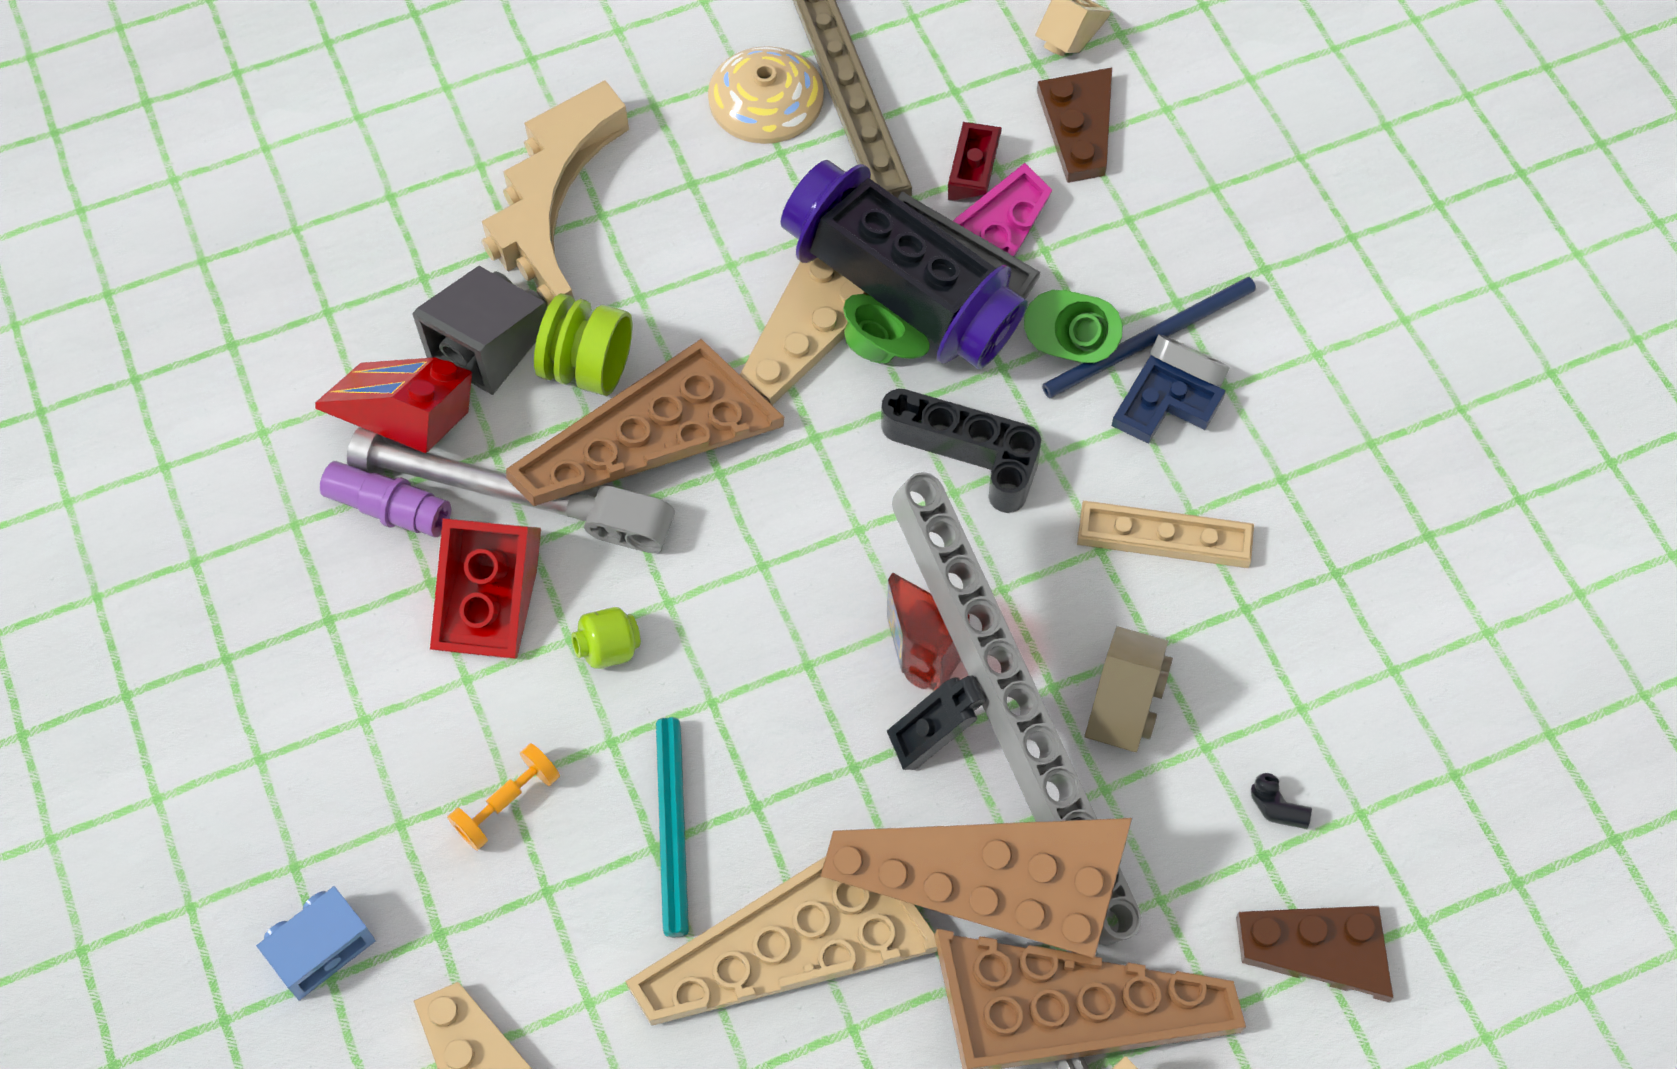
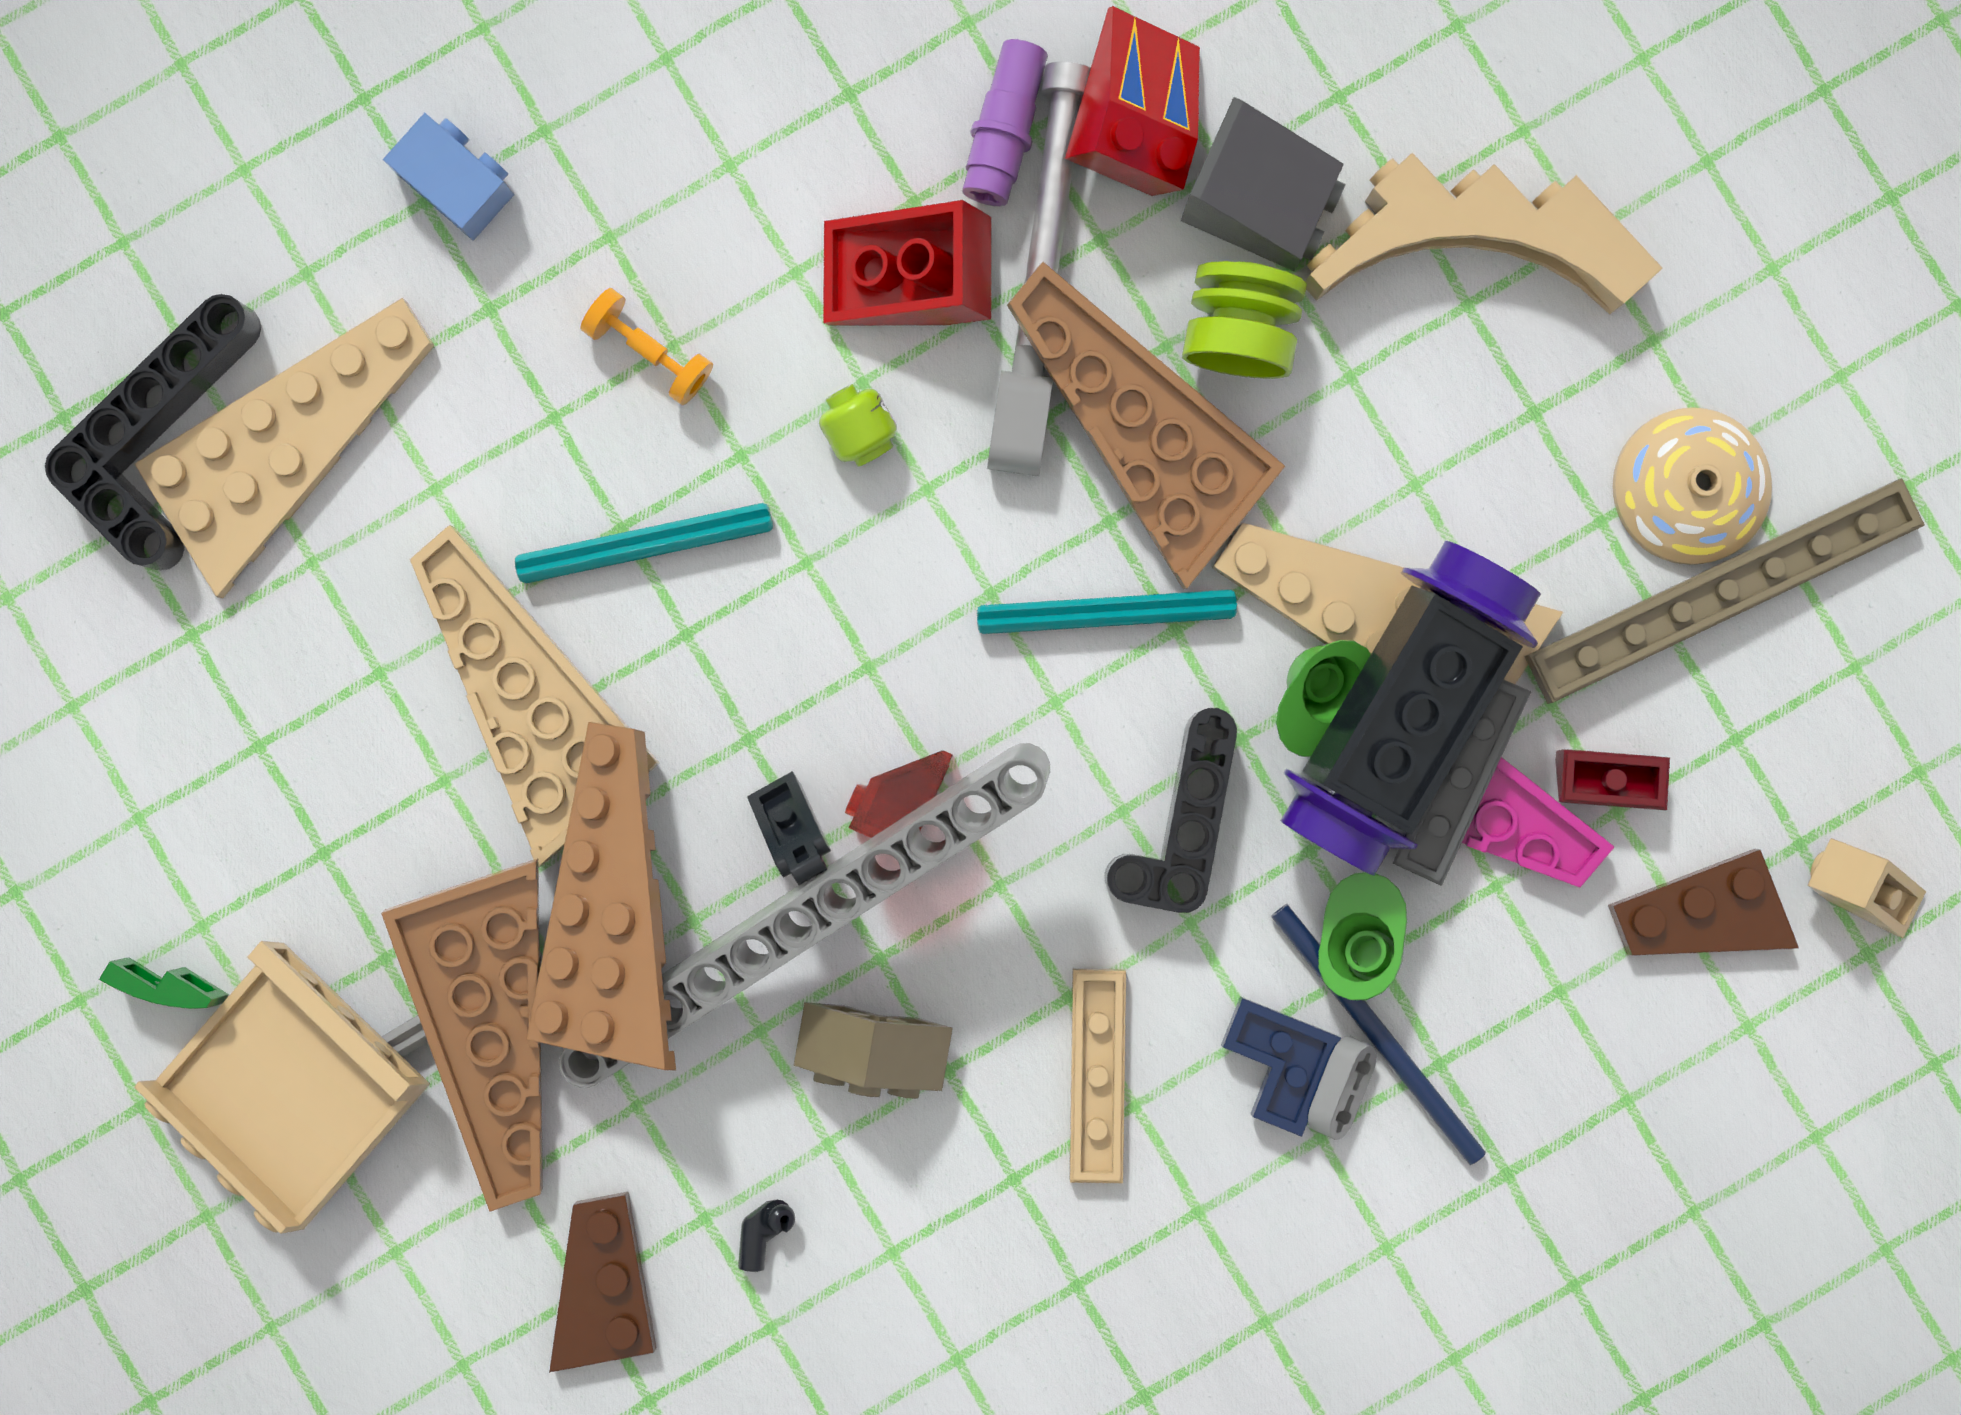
camera: 80 degrees right, 25 degrees up
none -> teal axle [977,590,1237,634]

